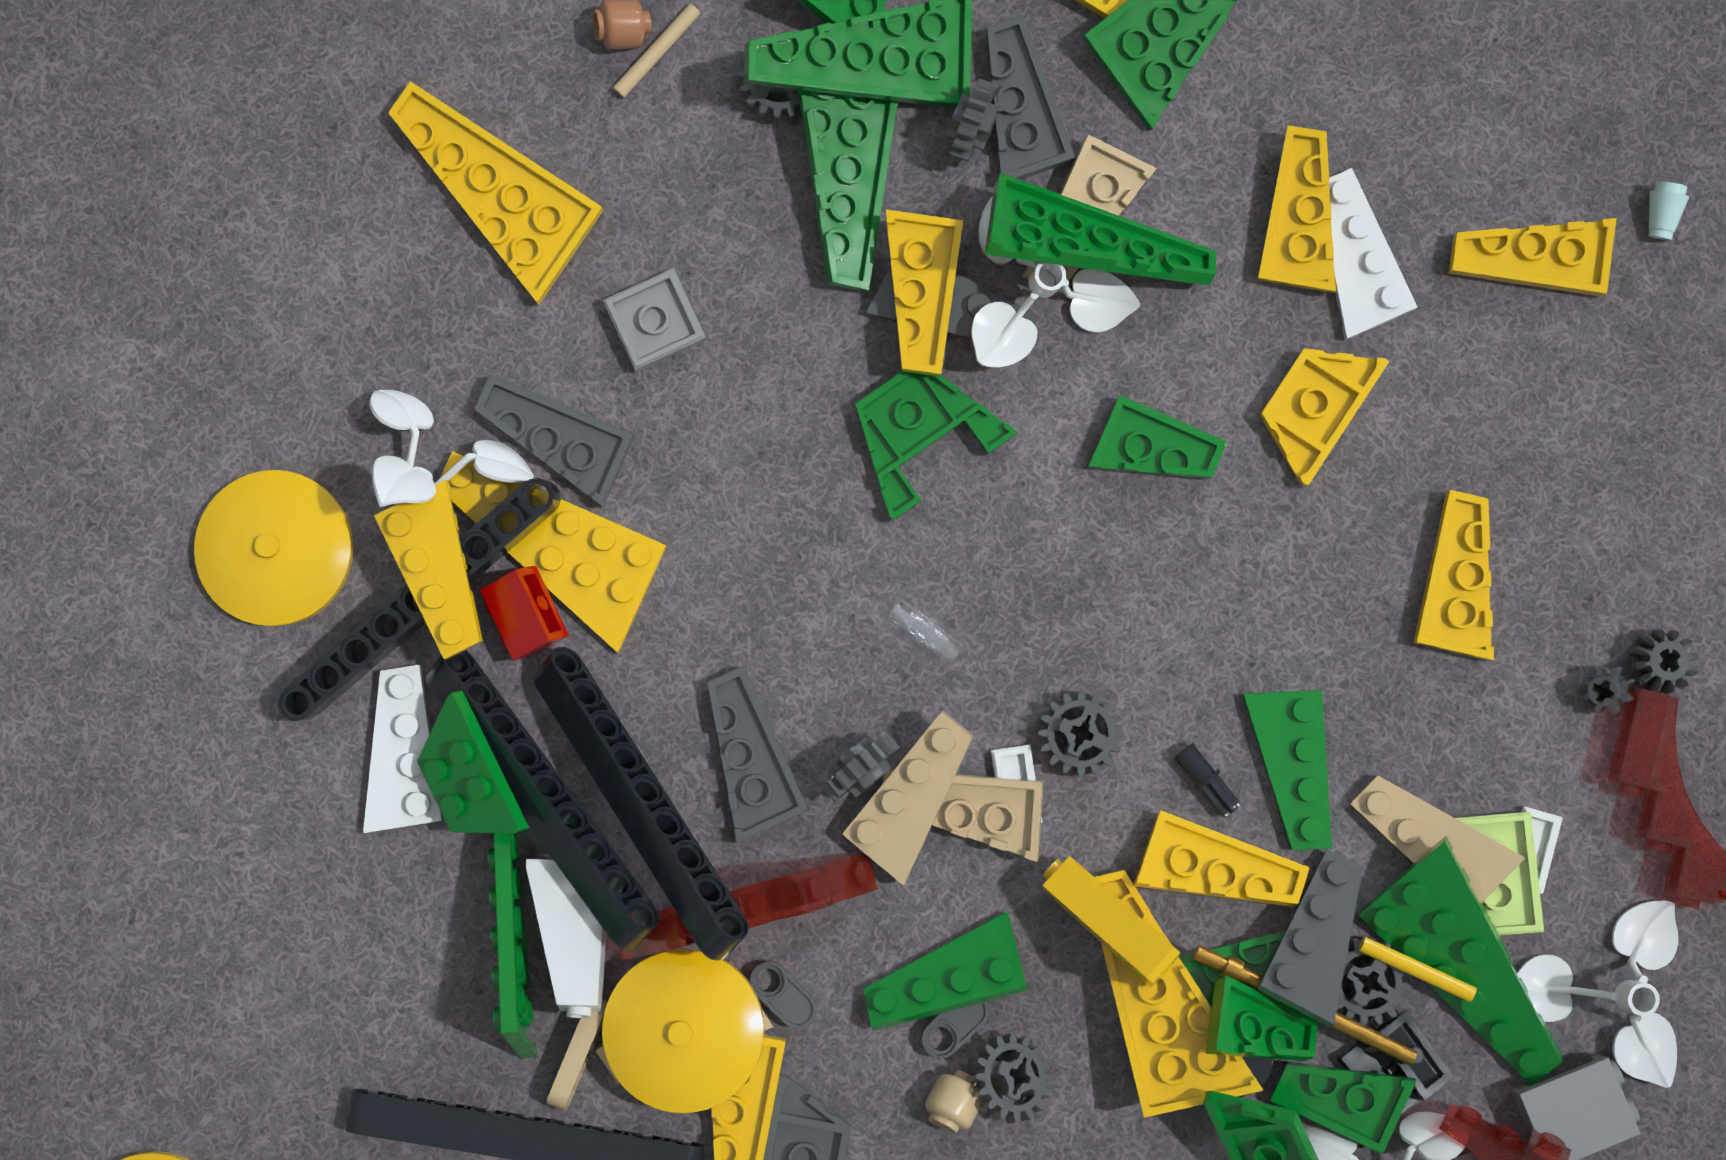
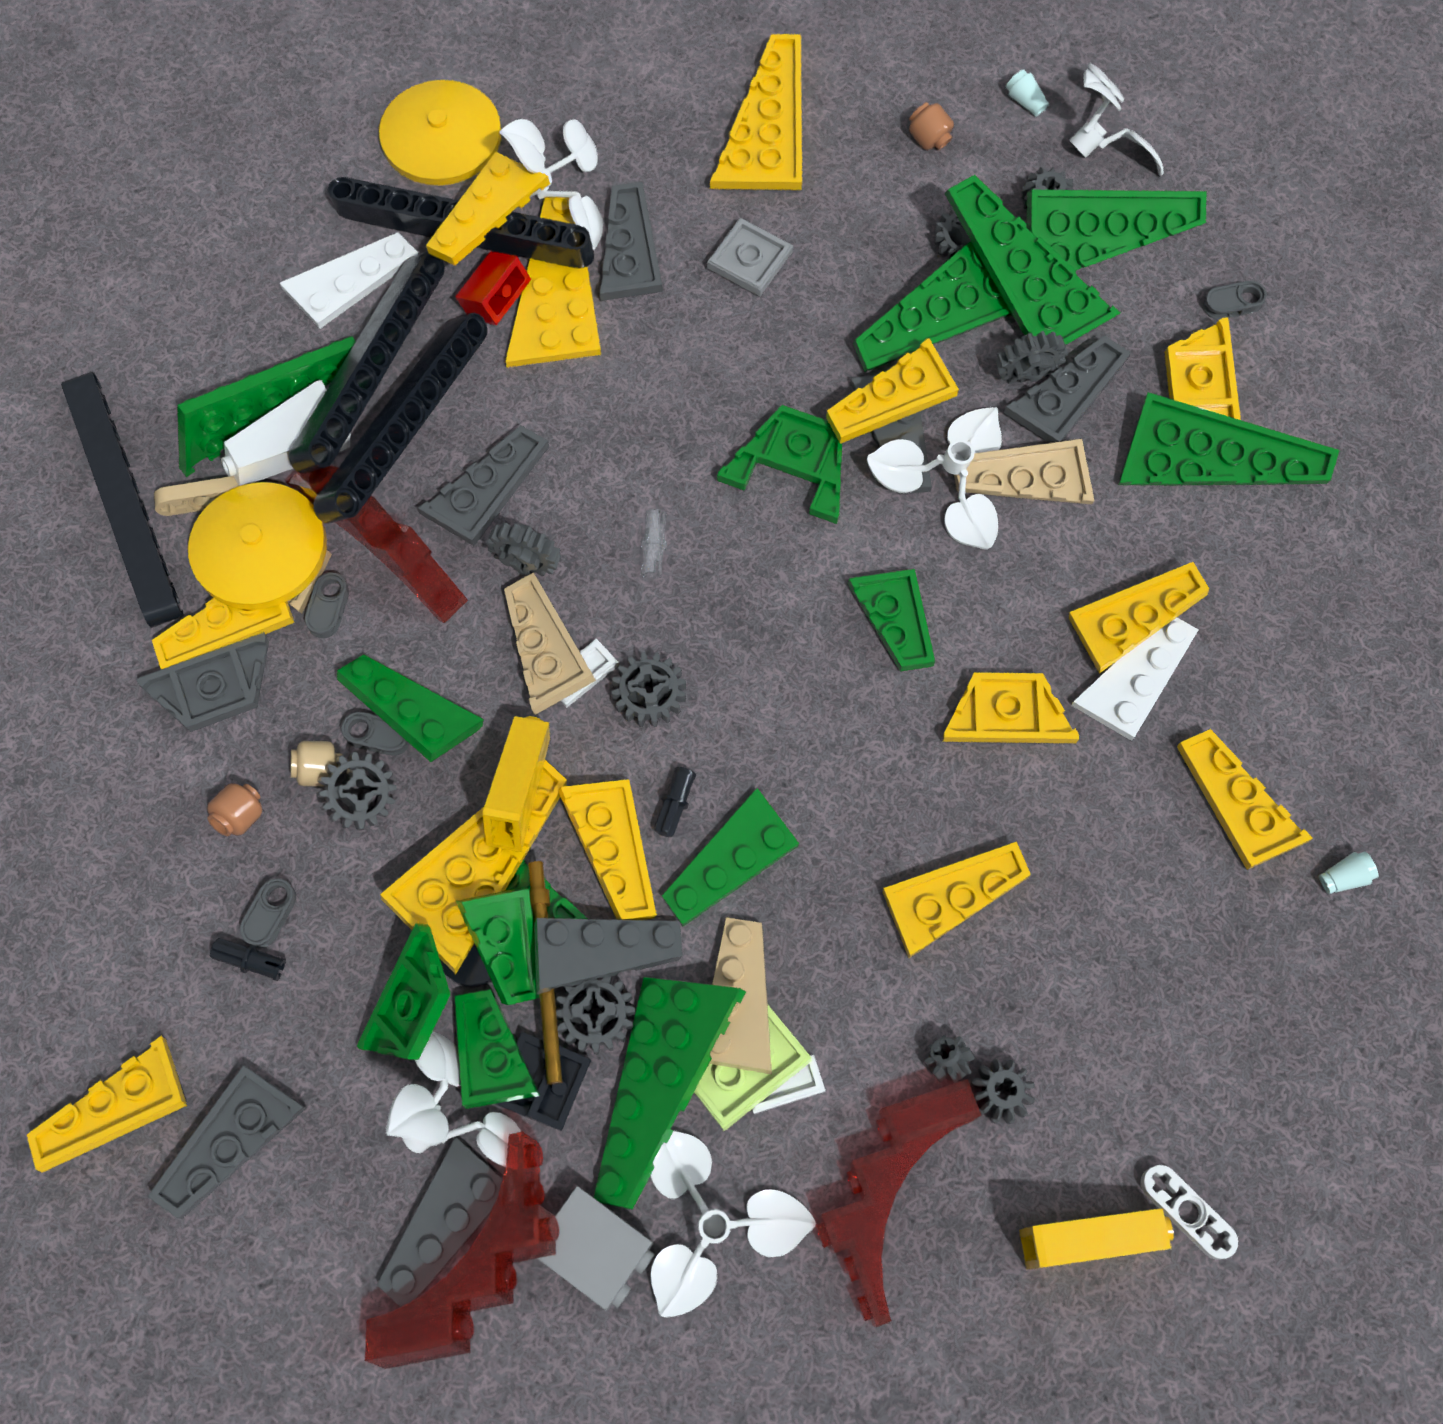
camera: 55 degrees right, 15 degrees down
green wing [417,691,529,833] -> none
tan bar [613,3,701,98] -> none
tan wing [842,711,974,885] -> none
green wing [984,173,1216,286] -> none
yellow bar [1358,936,1477,1002] -> none

